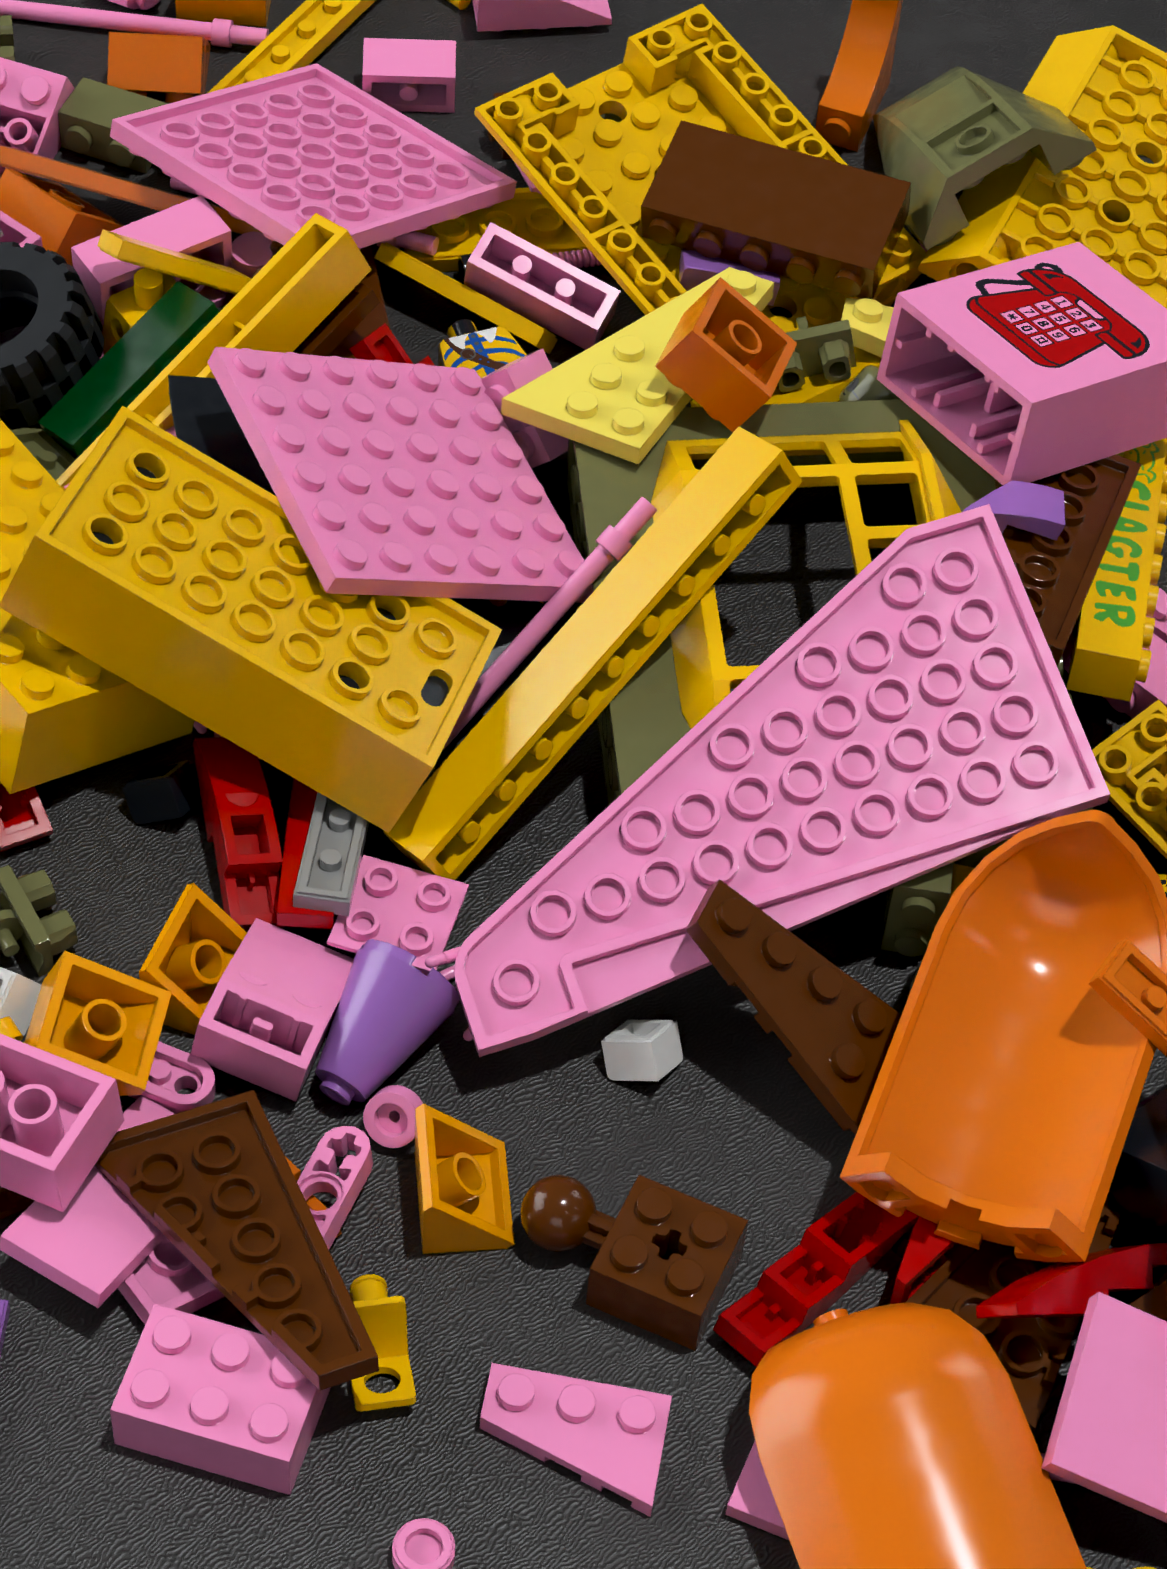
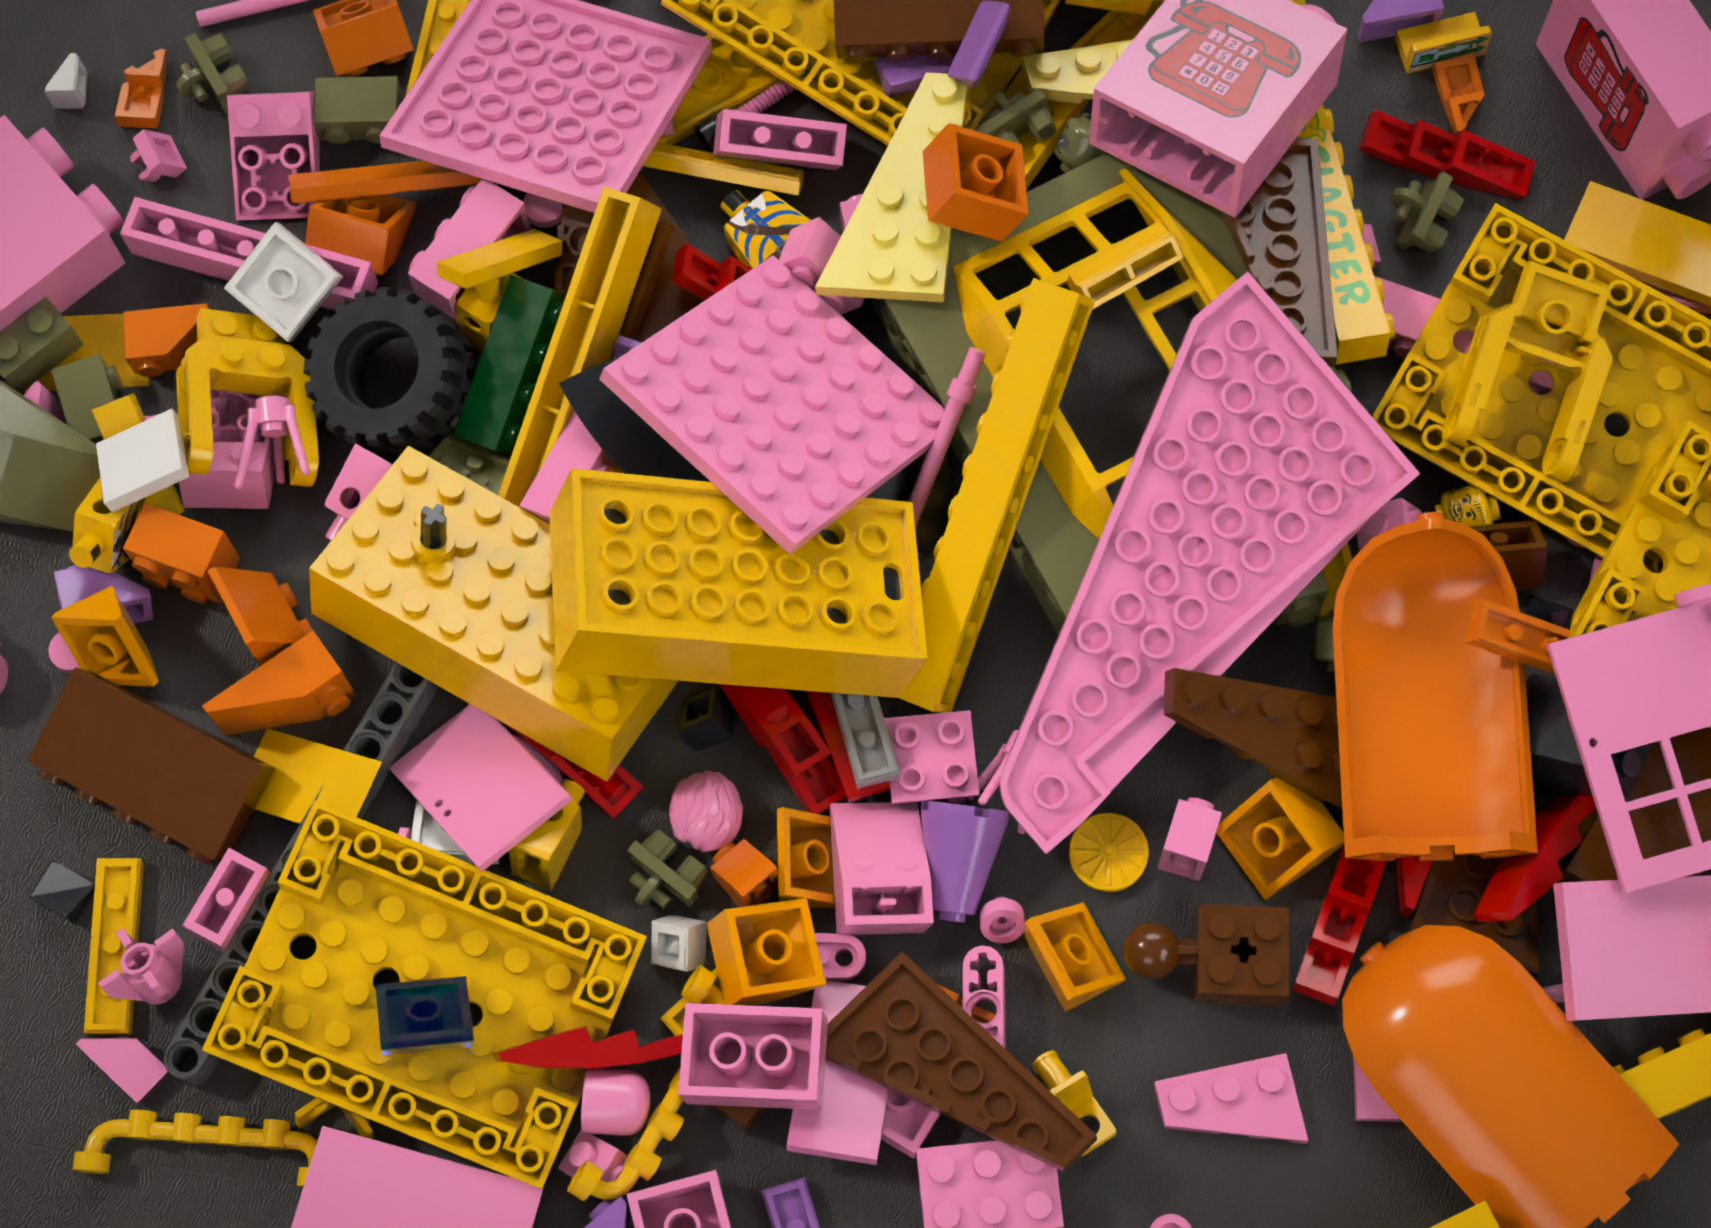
camera: 15 degrees left, 20 degrees up
white slope [601,1020,683,1081] -> none
medium lavender slope [962,480,1065,540] -> none
none -> bright pink hair [669,771,743,852]
none -> orange slope [710,839,779,907]
none -> medium lavender slope [948,0,1011,89]
none -> yellow piece [1068,222,1184,310]
none -> yellow wheel [1069,813,1149,892]
none -> bright pink brick [1157,797,1222,882]
none -> light orange slope [1216,777,1344,900]

